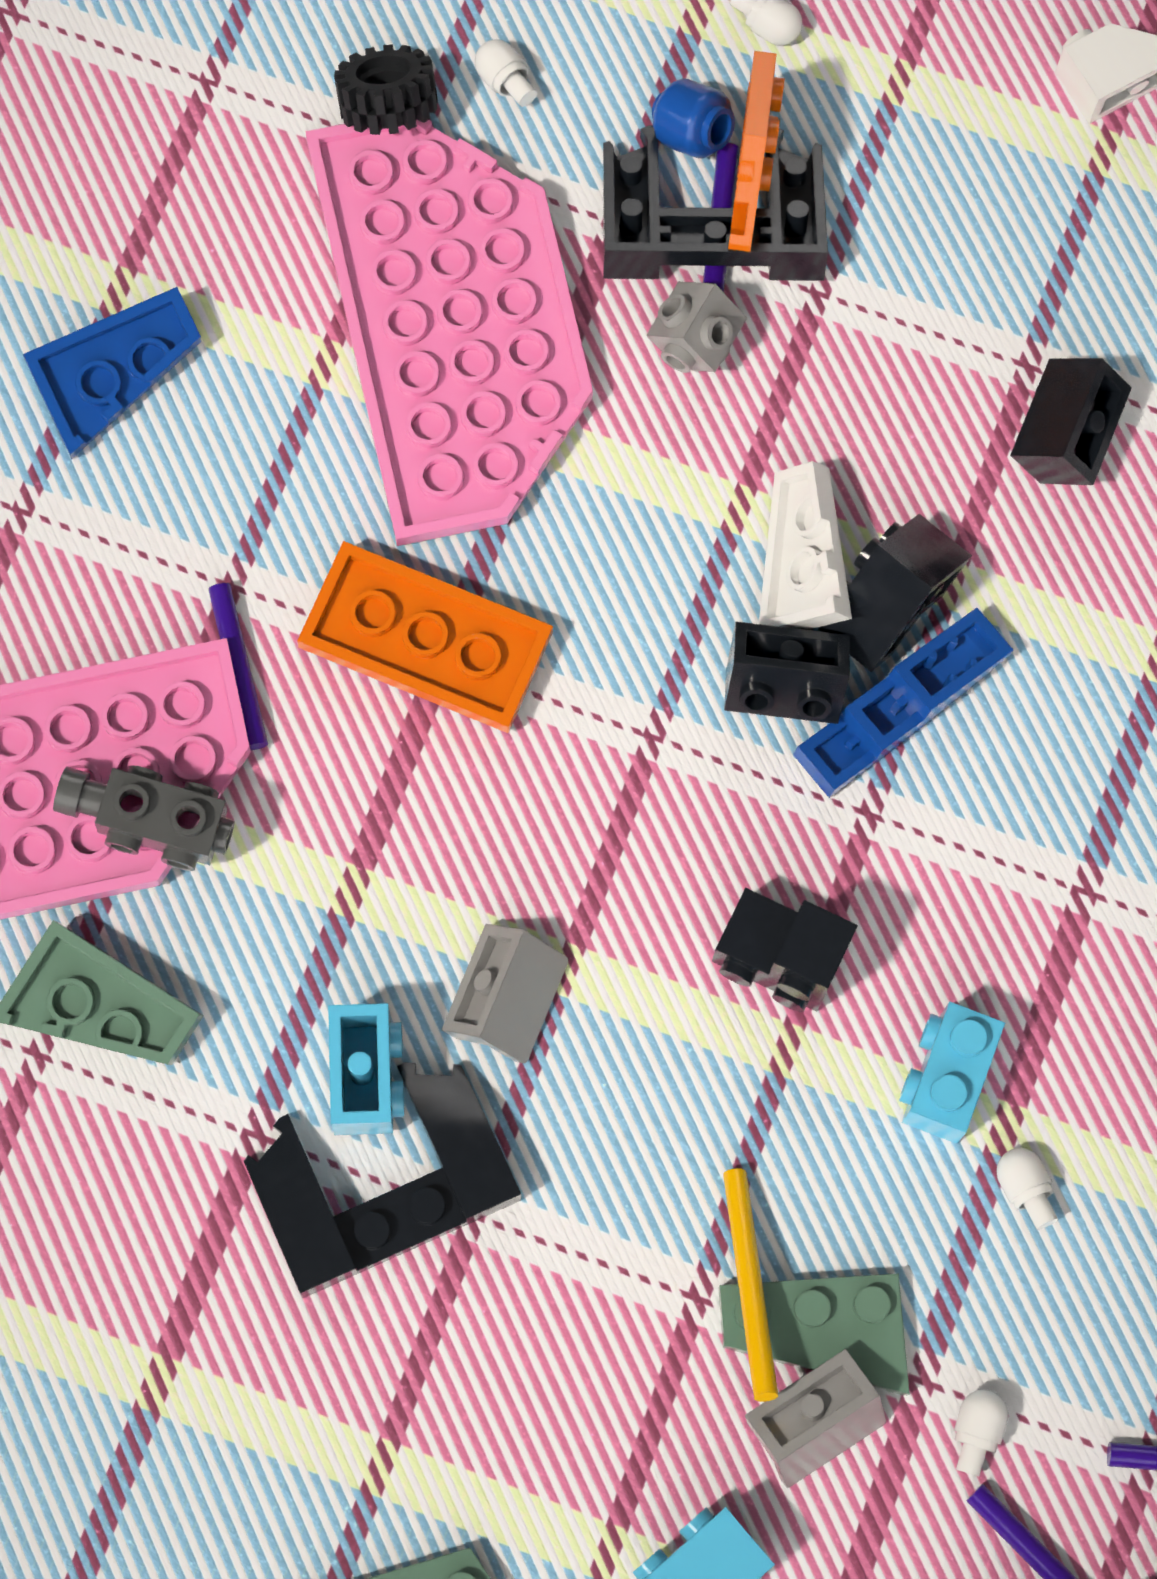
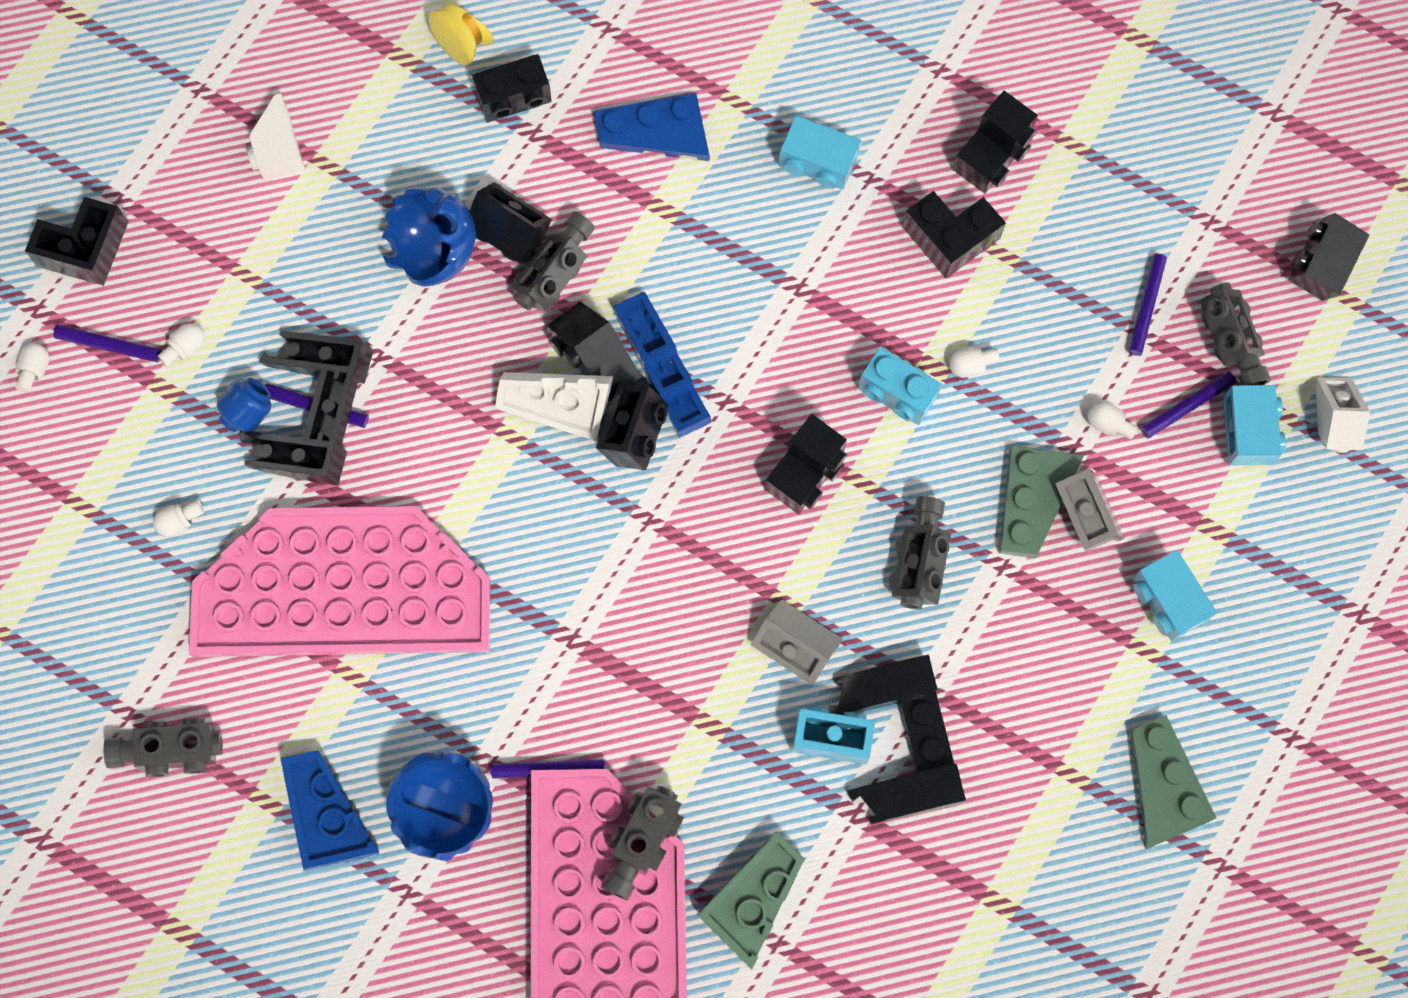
camera: 75 degrees left, 0 degrees up
orange plate [297,541,553,733] -> none
black tyre [334,44,438,135] -> none
light grey brick [646,281,747,373] -> none
yellow bar [723,1168,778,1402] -> none
orange wing [728,51,785,252] -> none
none -> dark grey brick [103,718,223,777]
none -> blue piece [382,187,476,287]
none -> blue piece [386,751,493,861]
none -> dark grey brick [510,212,595,312]
none -> dark grey brick [889,496,951,610]

